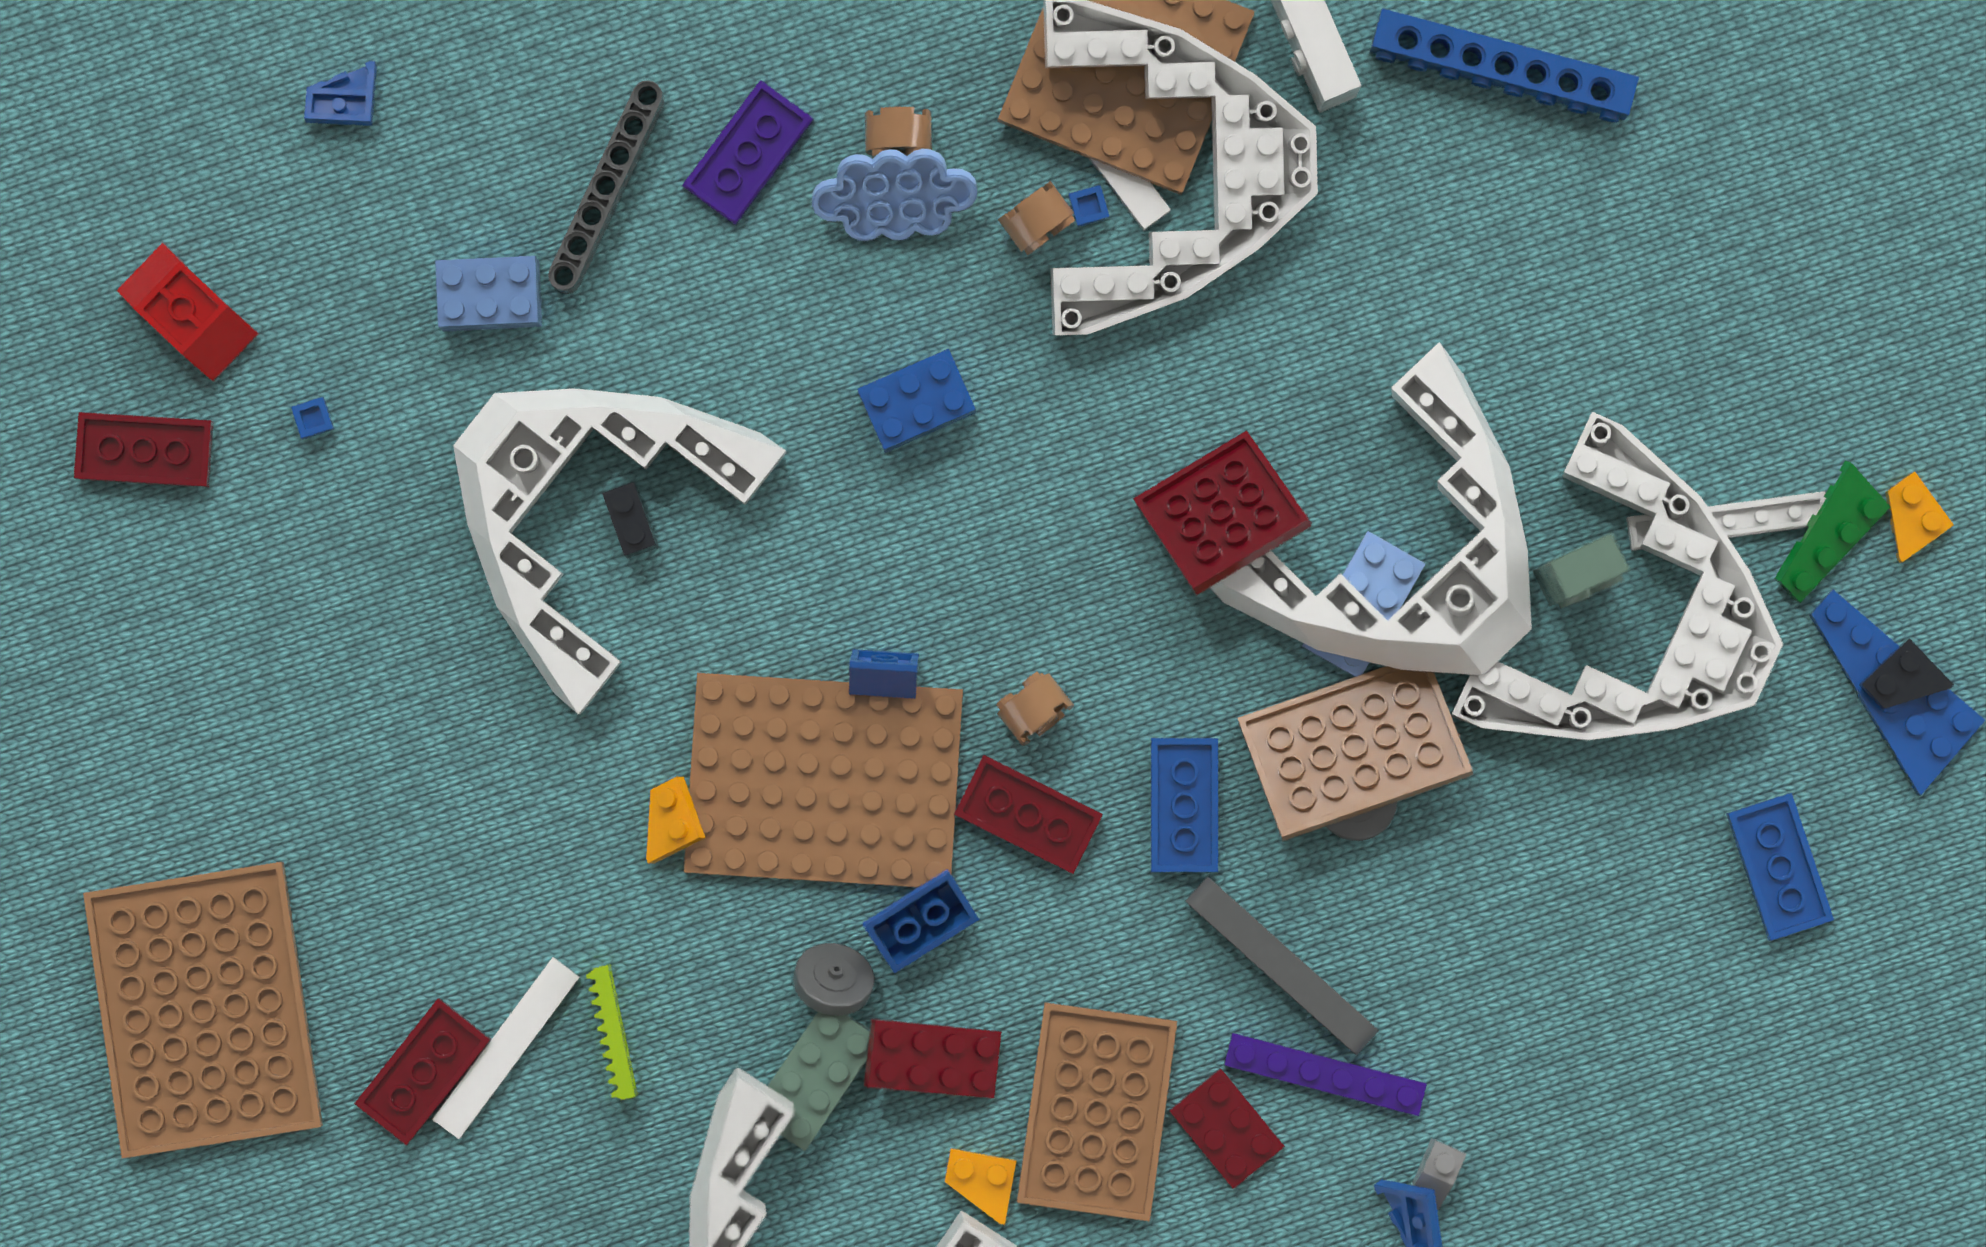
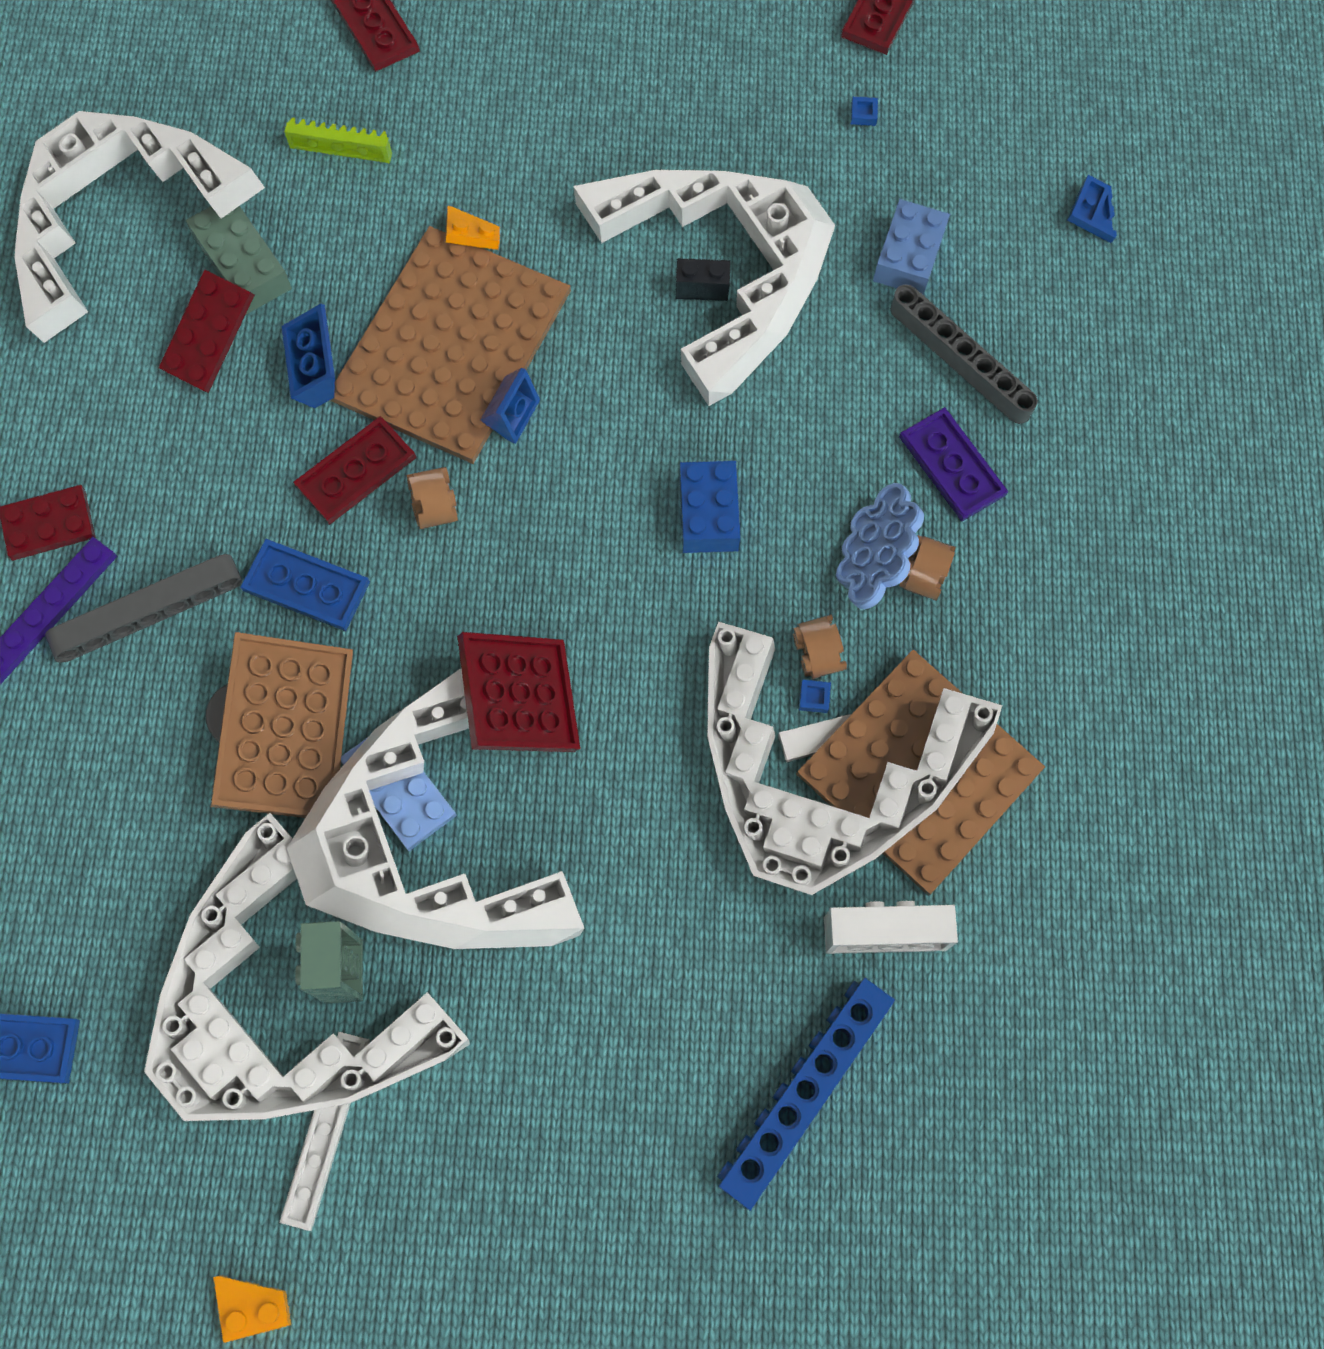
camera: 110 degrees right, 15 degrees down
red slope [117,243,259,382] -> none
white tile [432,957,580,1139] -> none
dark grey wheel [793,943,875,1016] -> none
light orange wing [945,1148,1016,1225] -> none
medium nougat plate [1017,1002,1177,1221] -> none
green wing [1774,460,1891,603] -> none
blue wing [1809,589,1985,796] -> none
black wing [1859,638,1954,709] -> none

